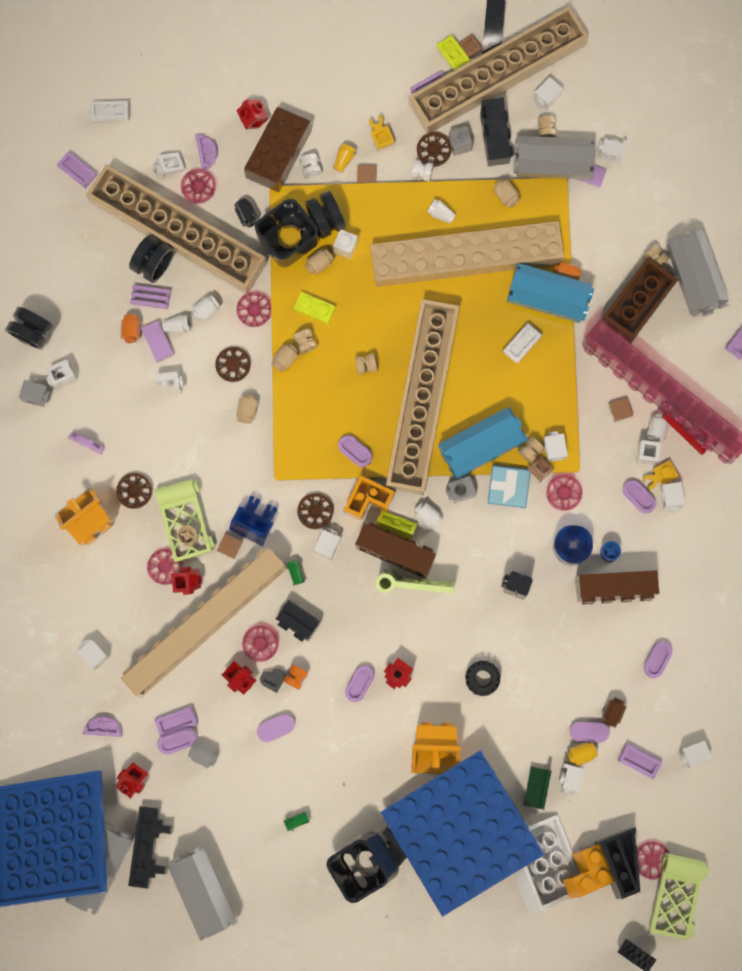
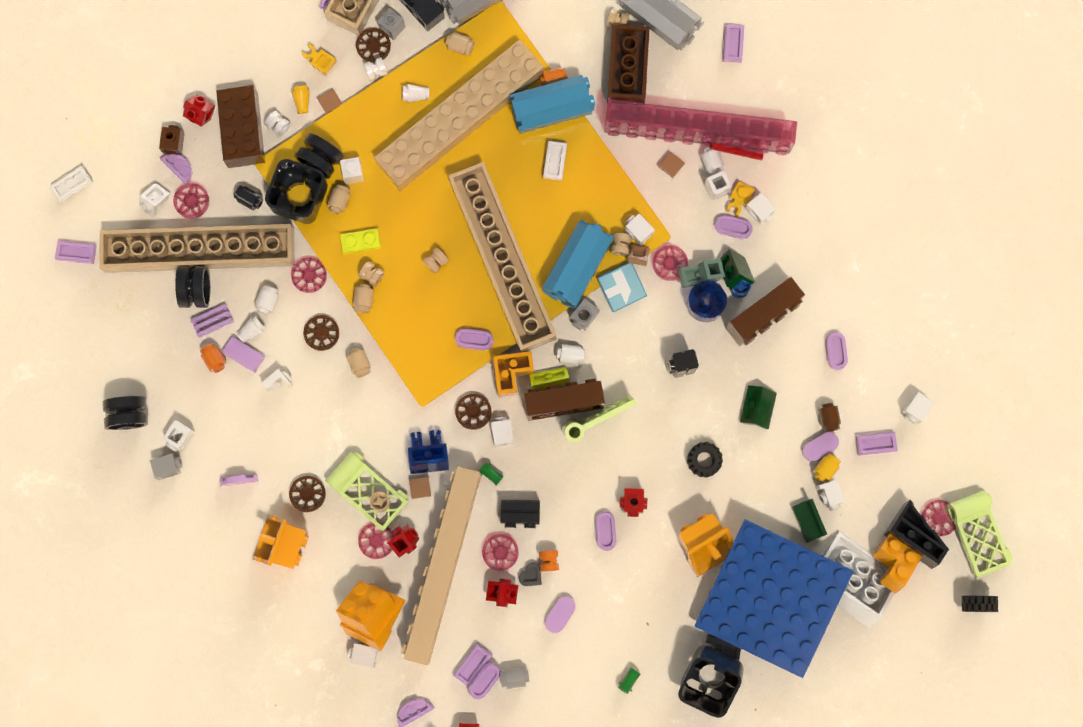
camera: 40 degrees left, 0 degrees up
none -> reddish brown brick [159,125,185,156]
none -> light orange piece [336,580,405,652]
none -> sand green brick [678,258,725,288]
none -> dark green panel [719,249,755,289]
none -> dark green panel [740,385,777,429]

